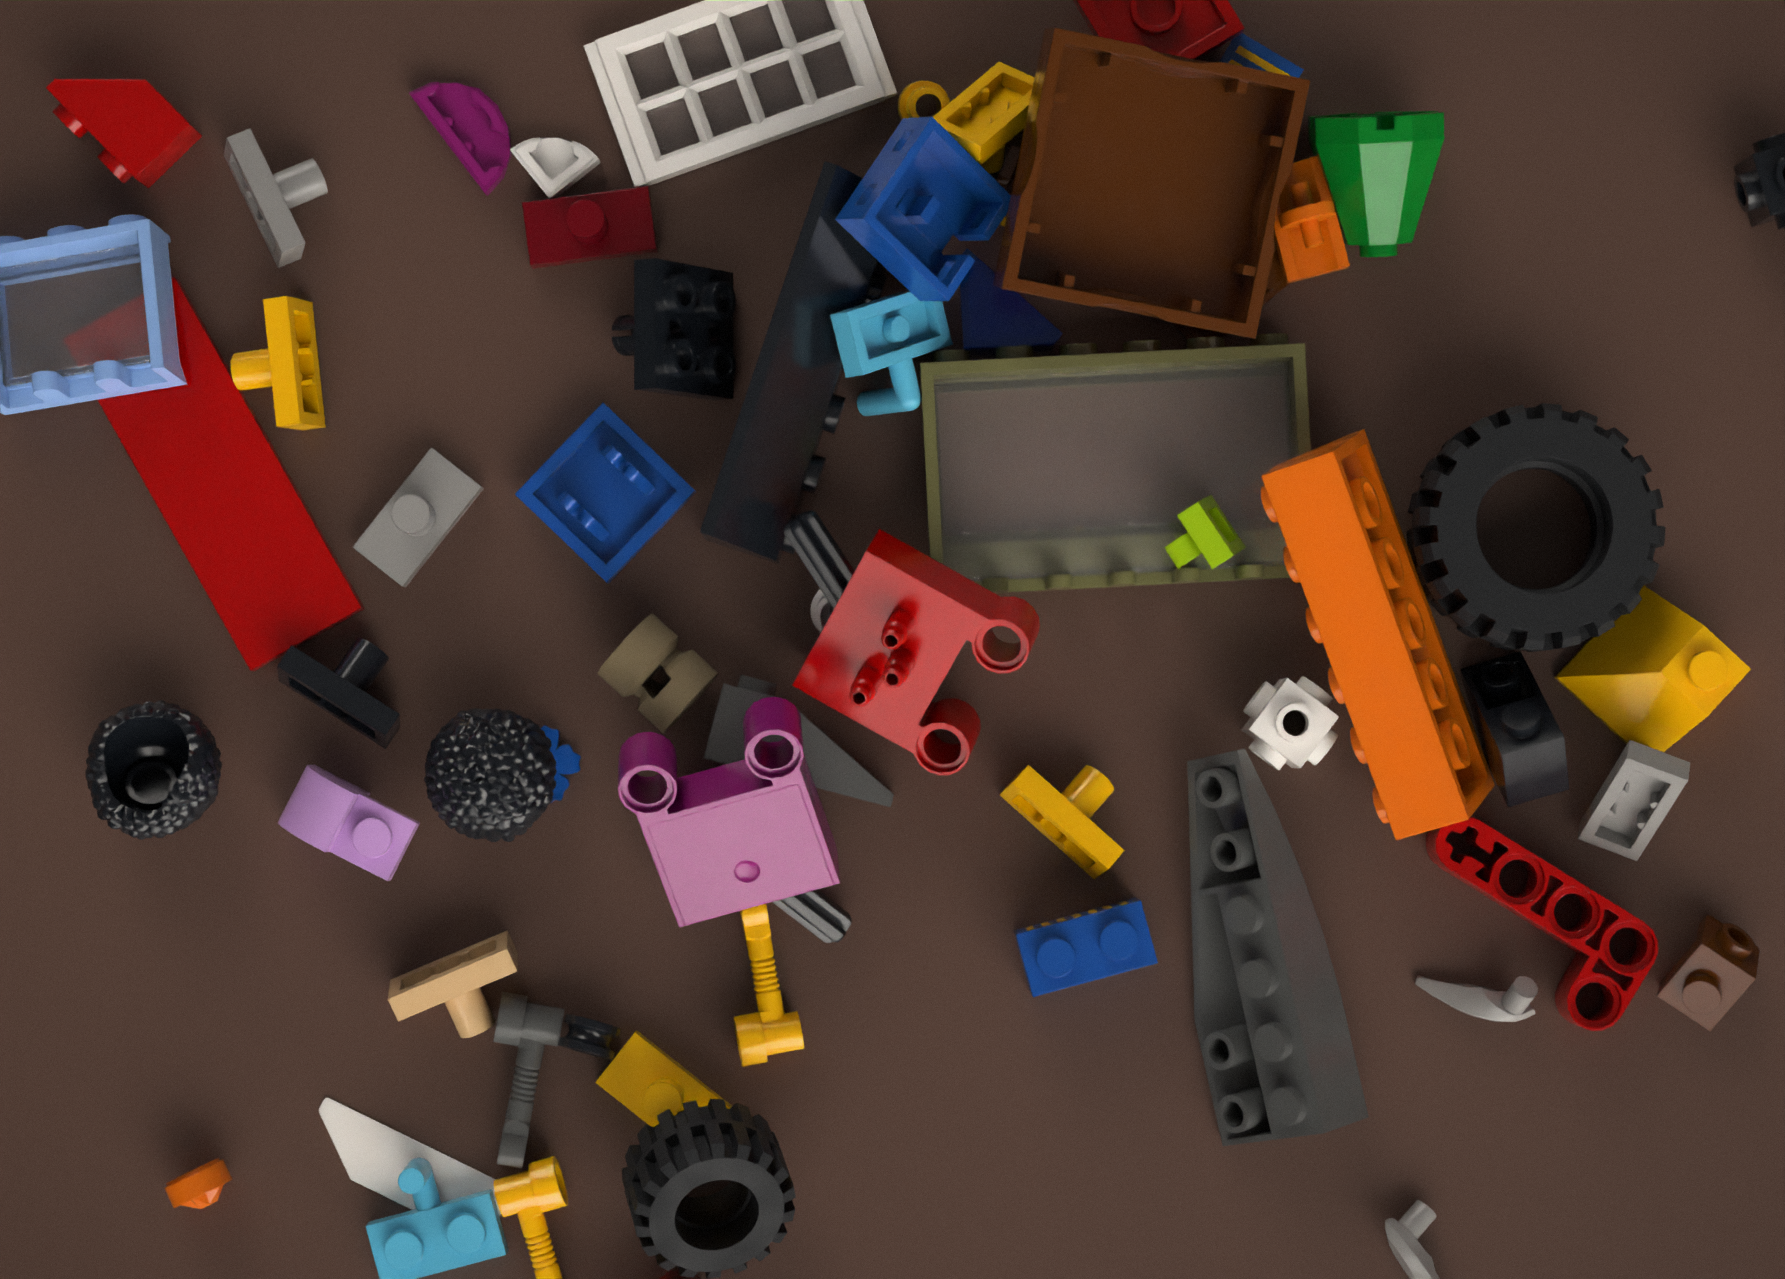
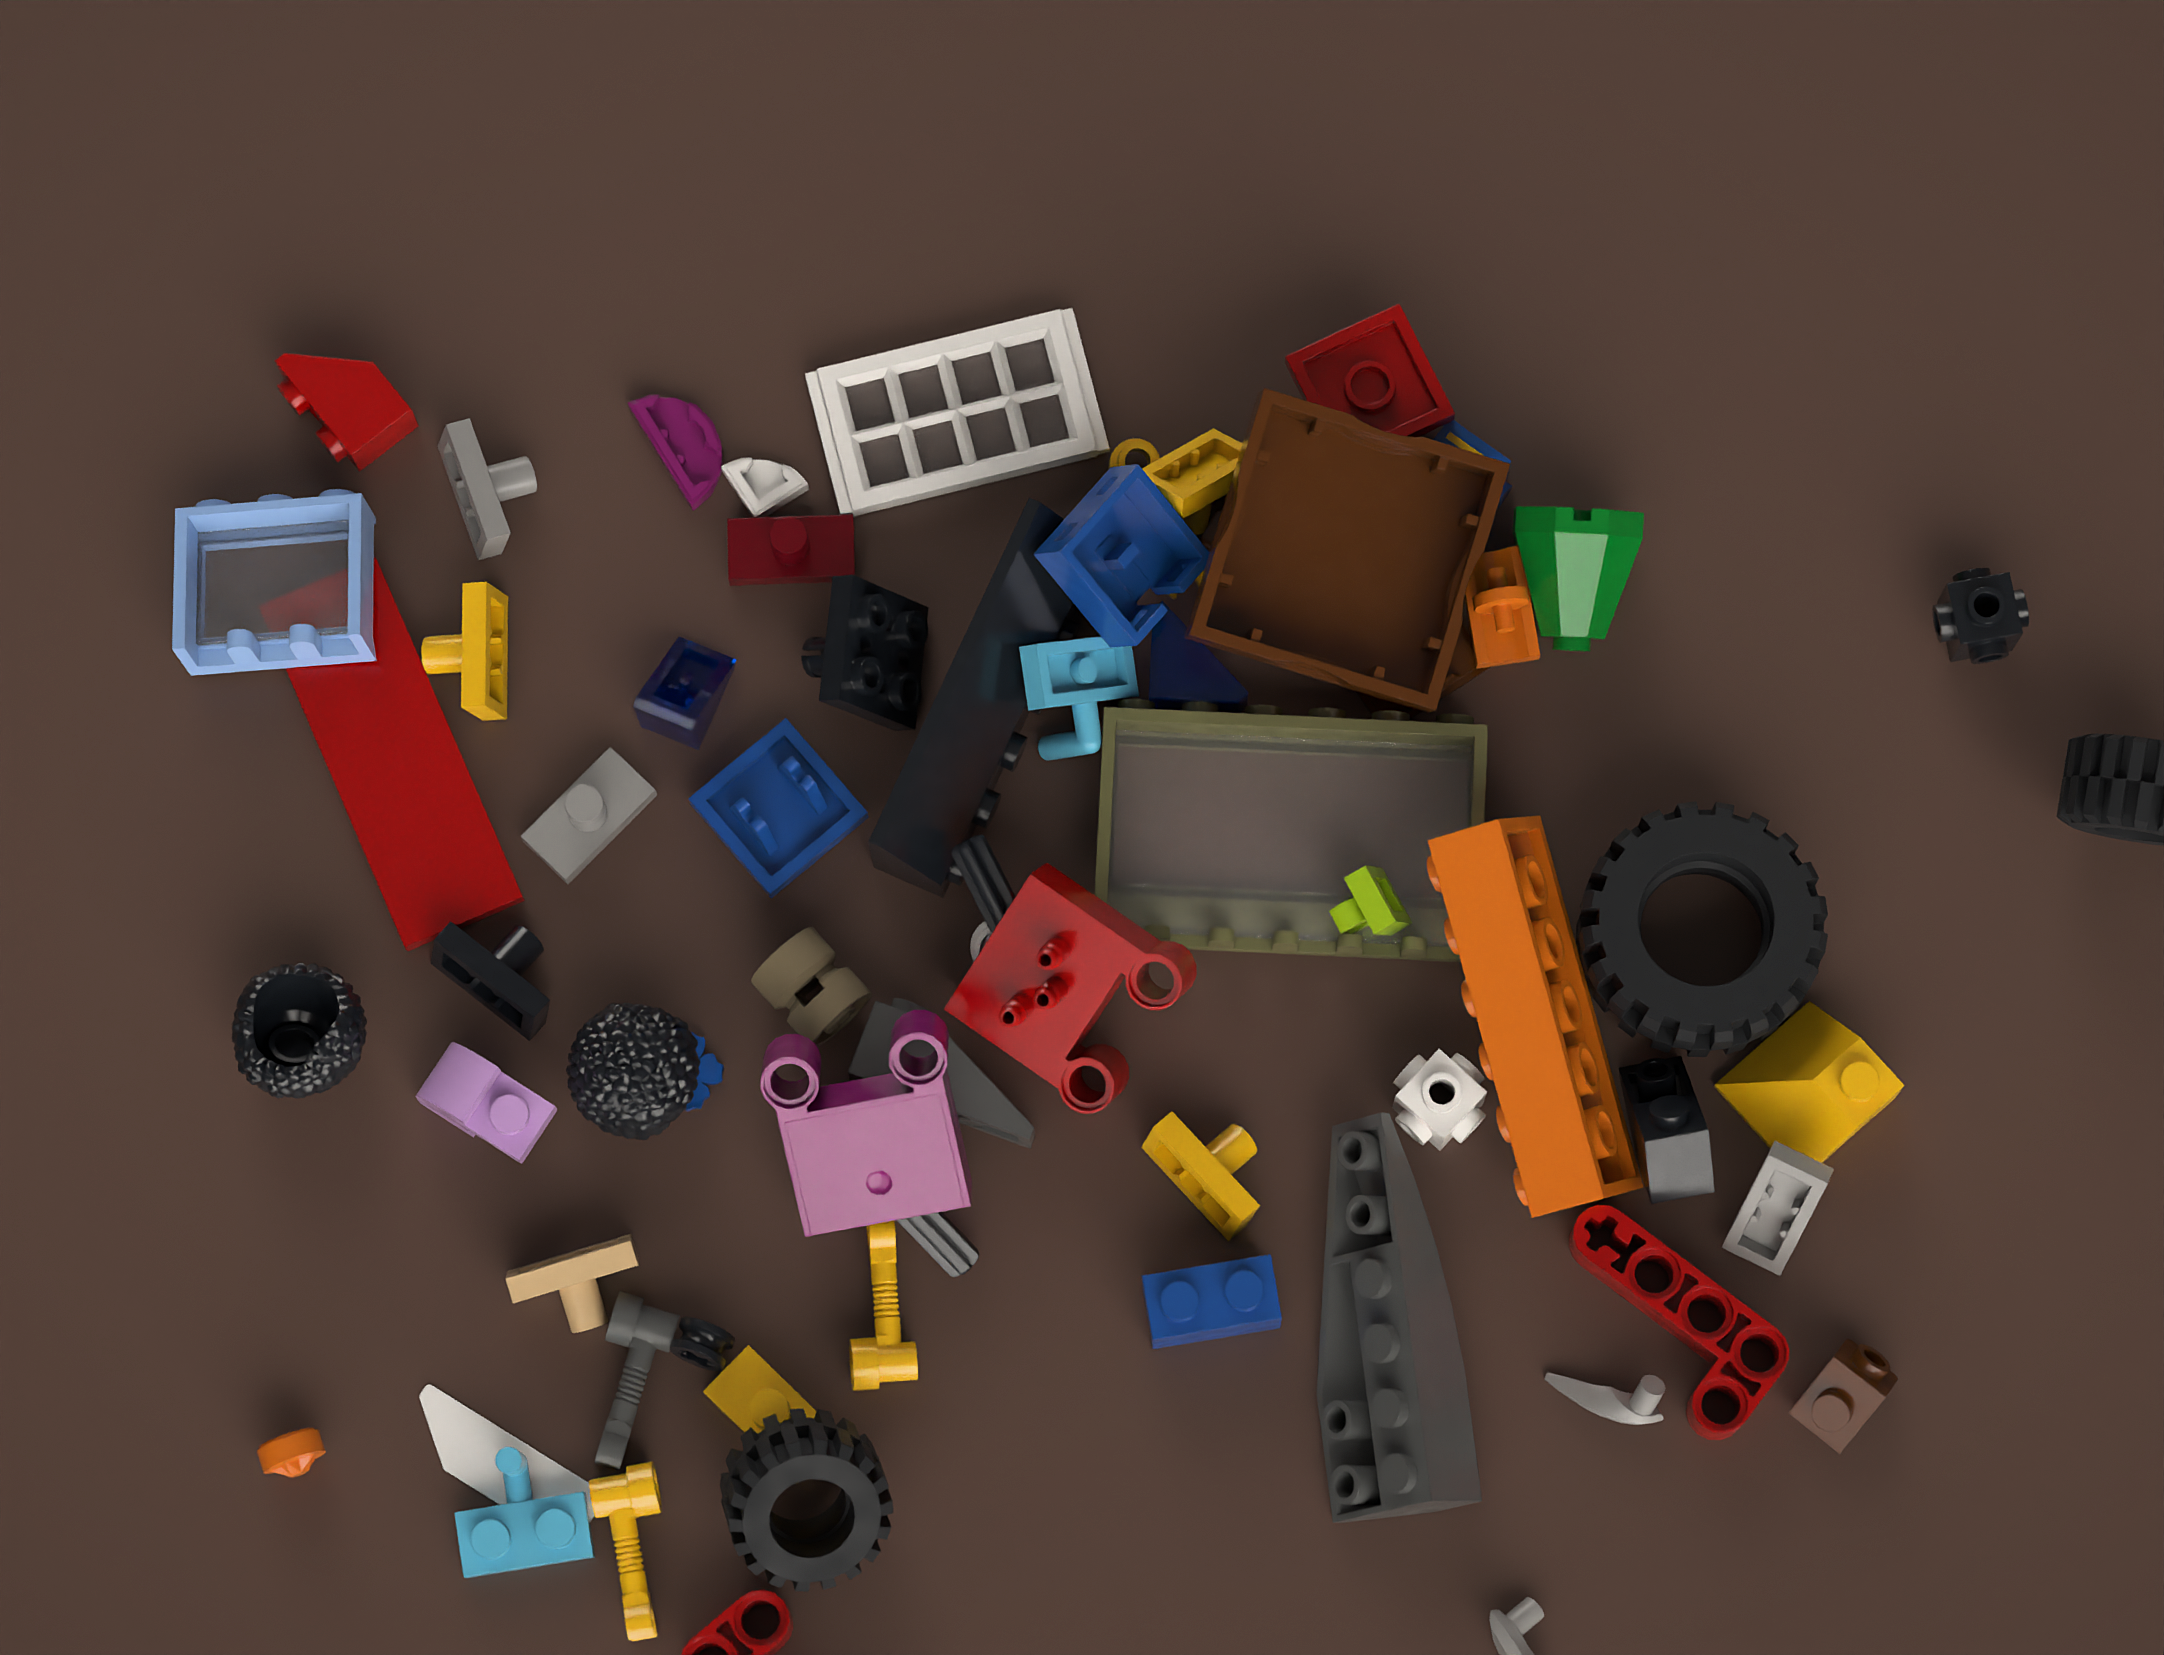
camera: 10 degrees right, 10 degrees down
none -> clear blue slope [633,636,737,750]

